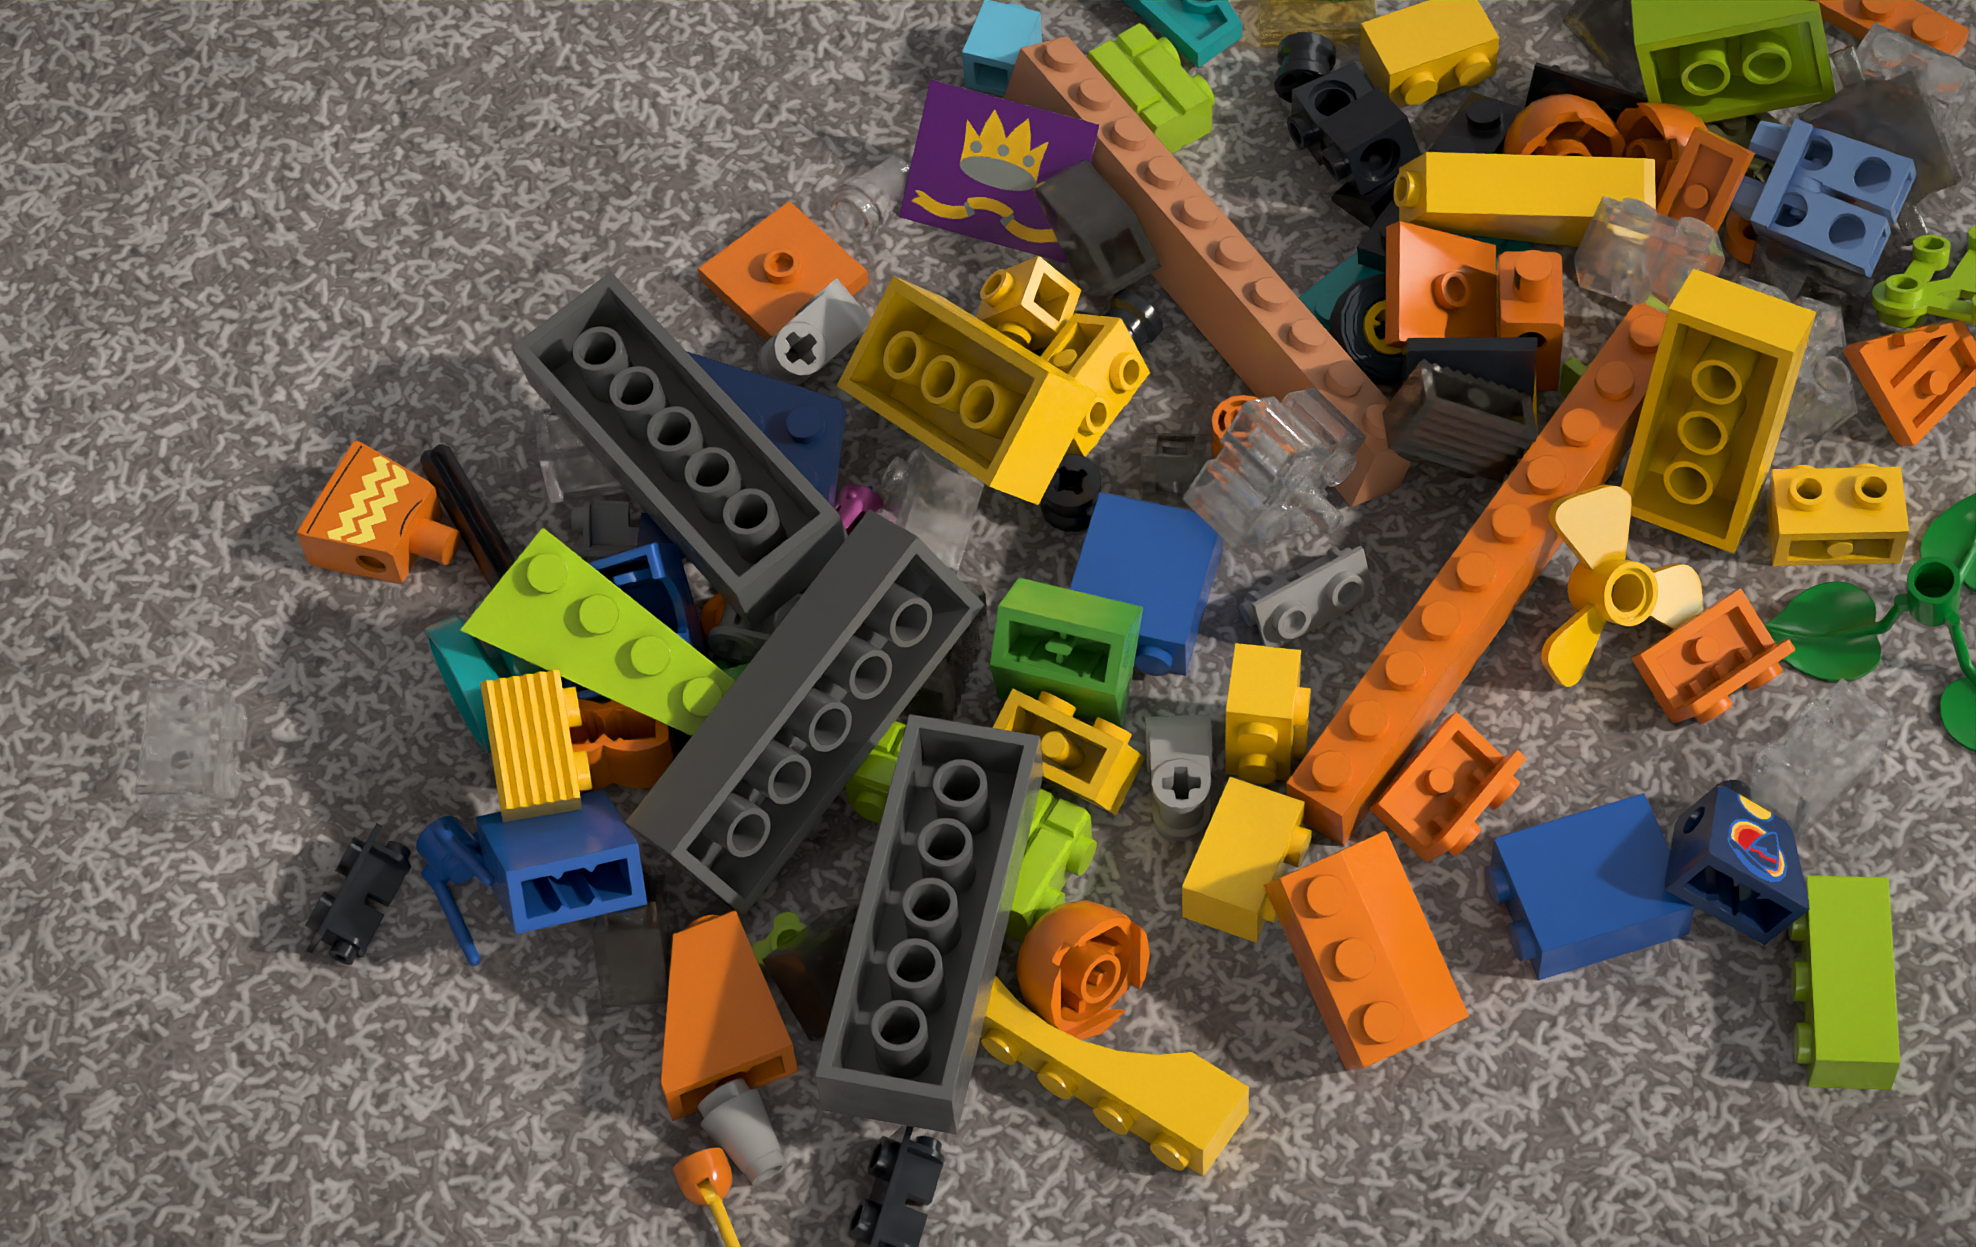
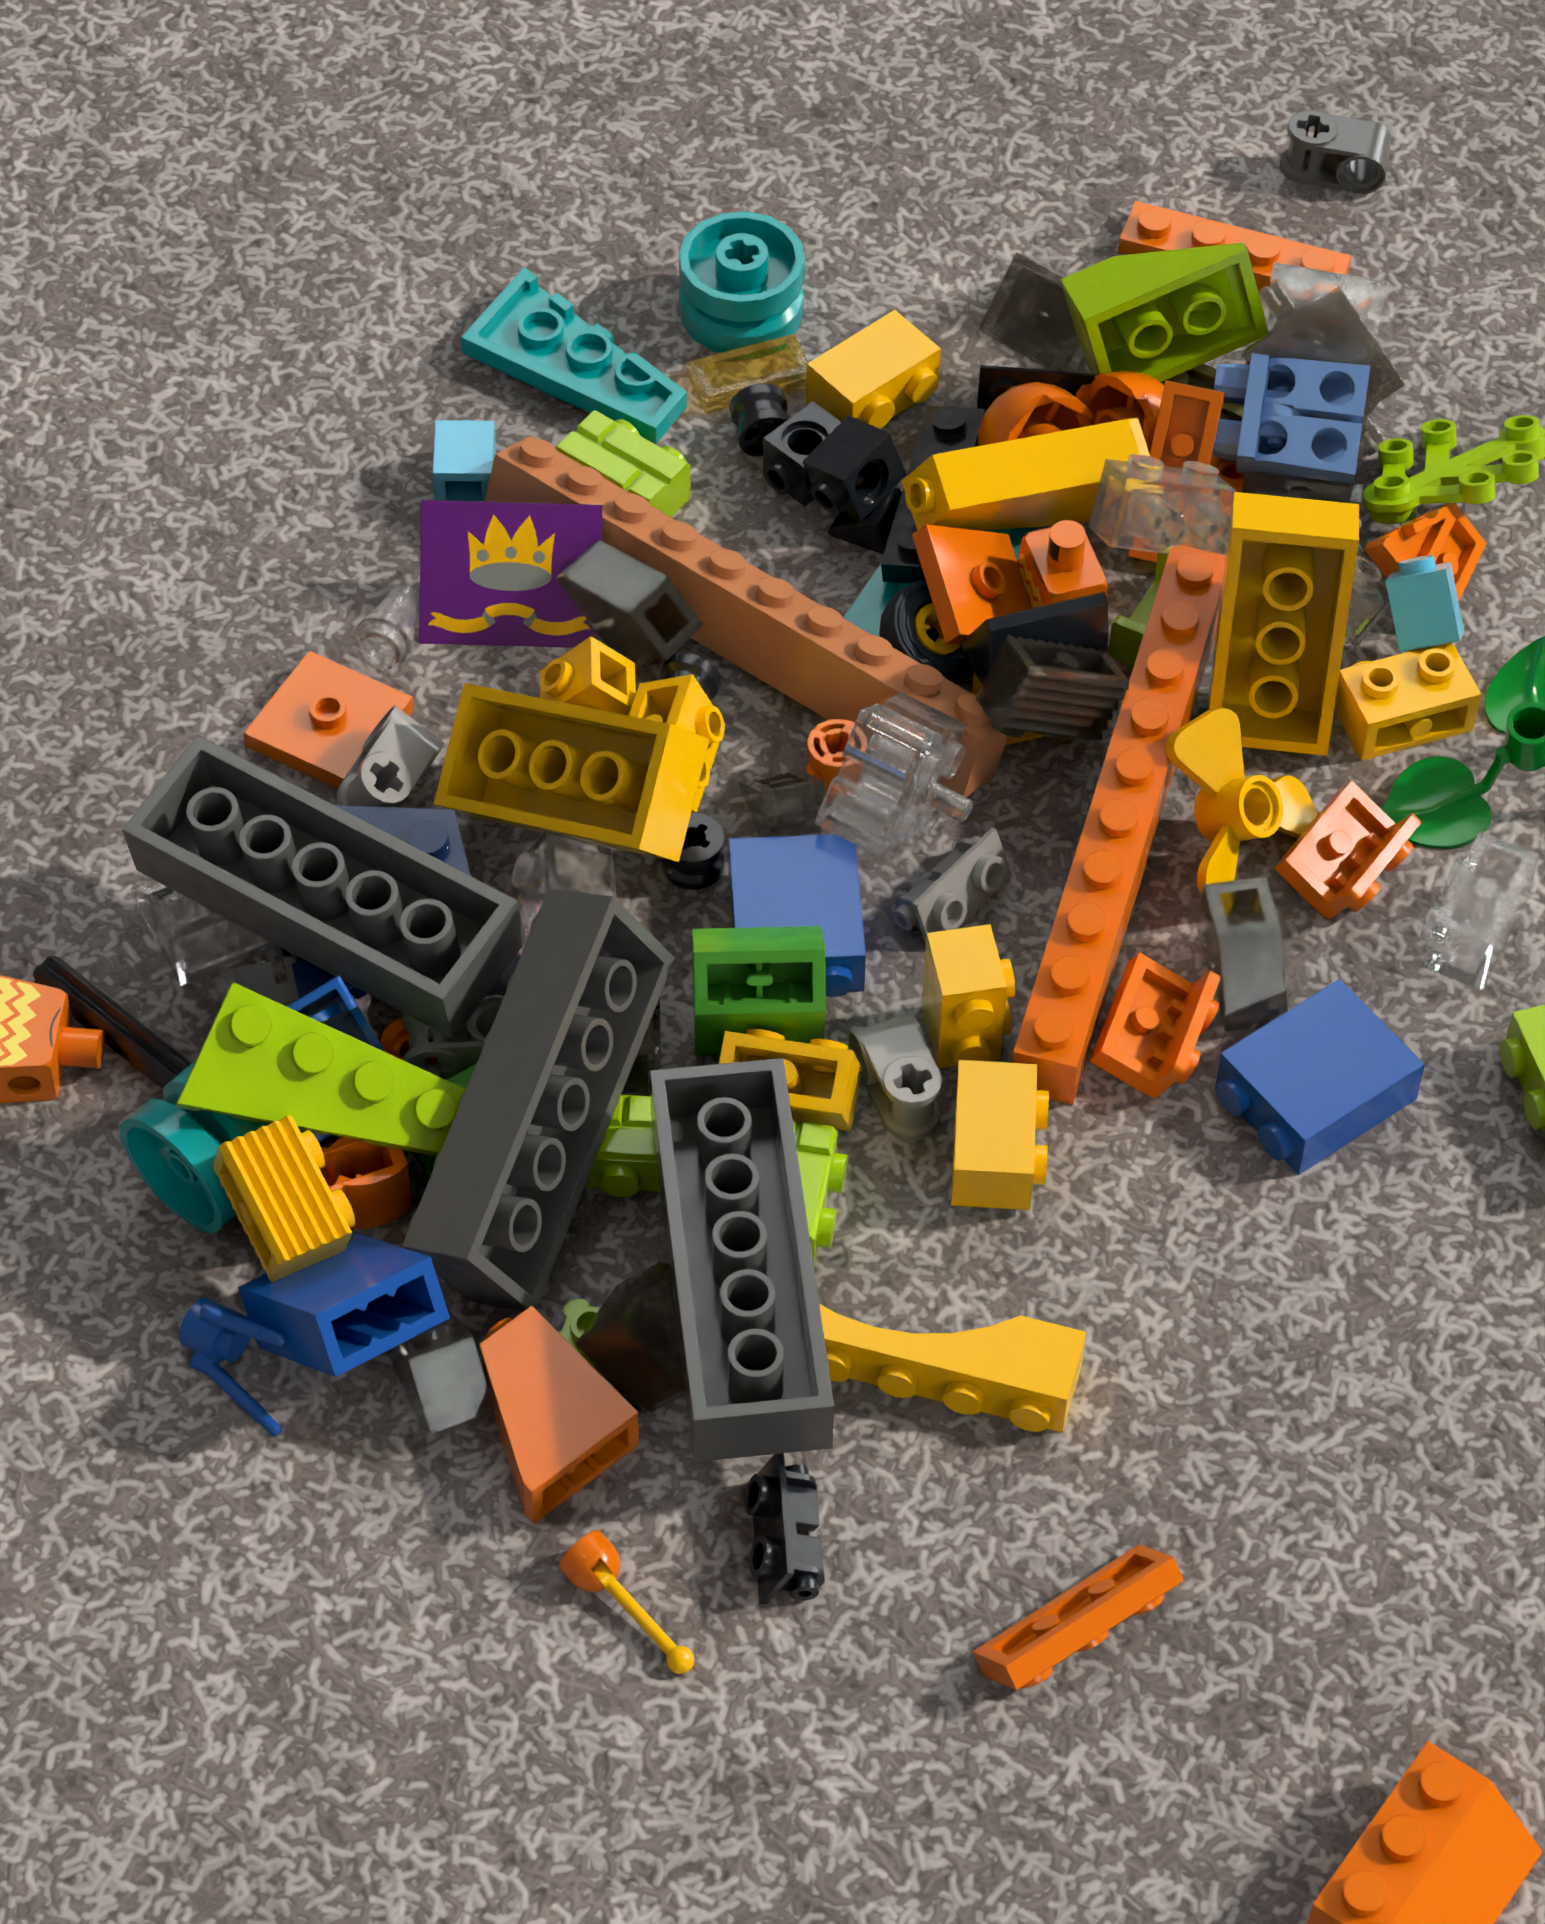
camera: 25 degrees left, 5 degrees down
black hinge [305,823,411,965] -> none
light grey cone [698,1079,787,1185] -> none
orange cylinder [1016,900,1150,1040] -> none
orange slope [1264,831,1469,1071] -> none
dark blue torso [1665,779,1810,945] -> none
none -> clear smoke slope [1197,877,1288,1032]
none -> medium azure brick [1385,555,1465,652]

